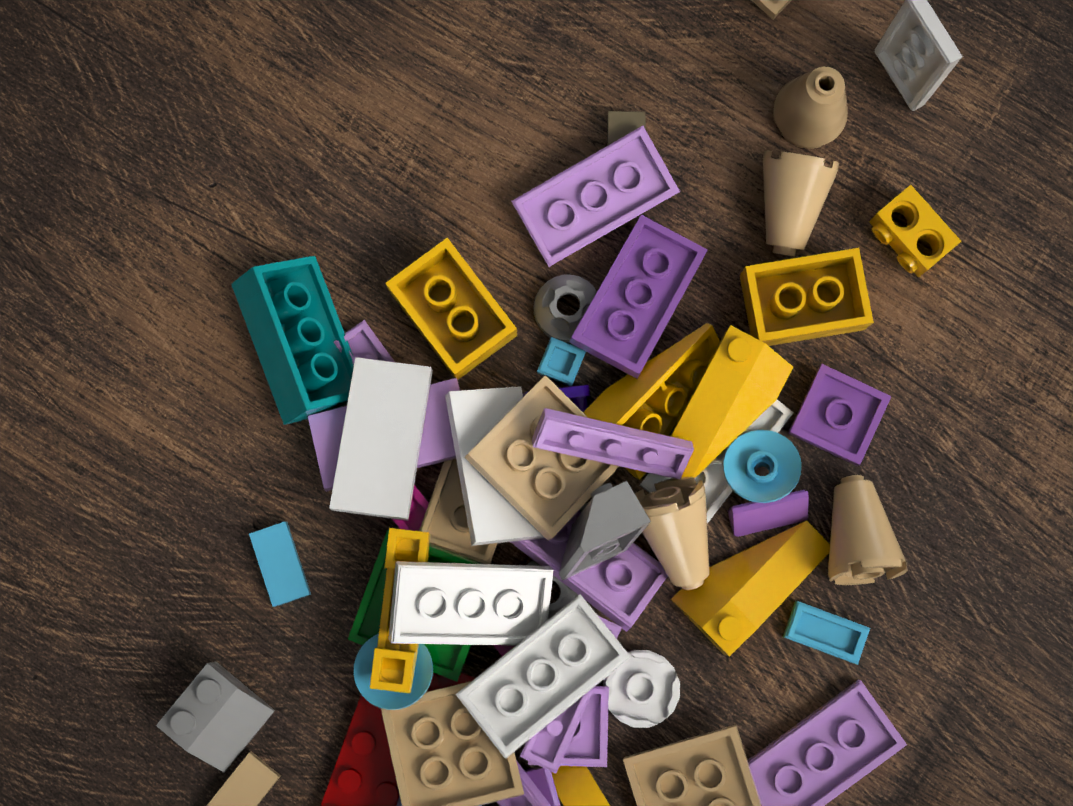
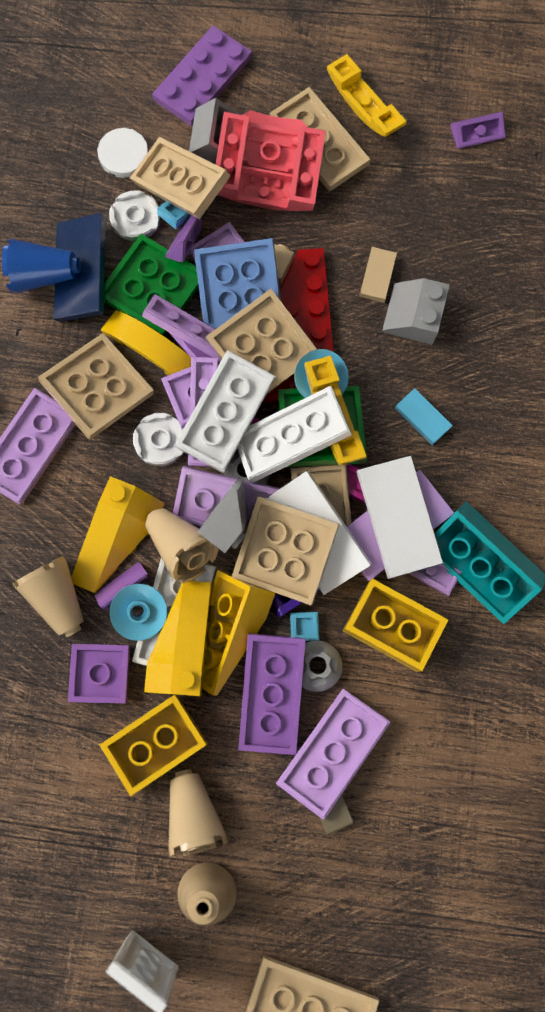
camera: 155 degrees right, 5 degrees down
lavender tile [532,408,694,480] -> none
medium azure tile [783,601,870,665] -> none
yellow brick [869,185,961,278] -> none

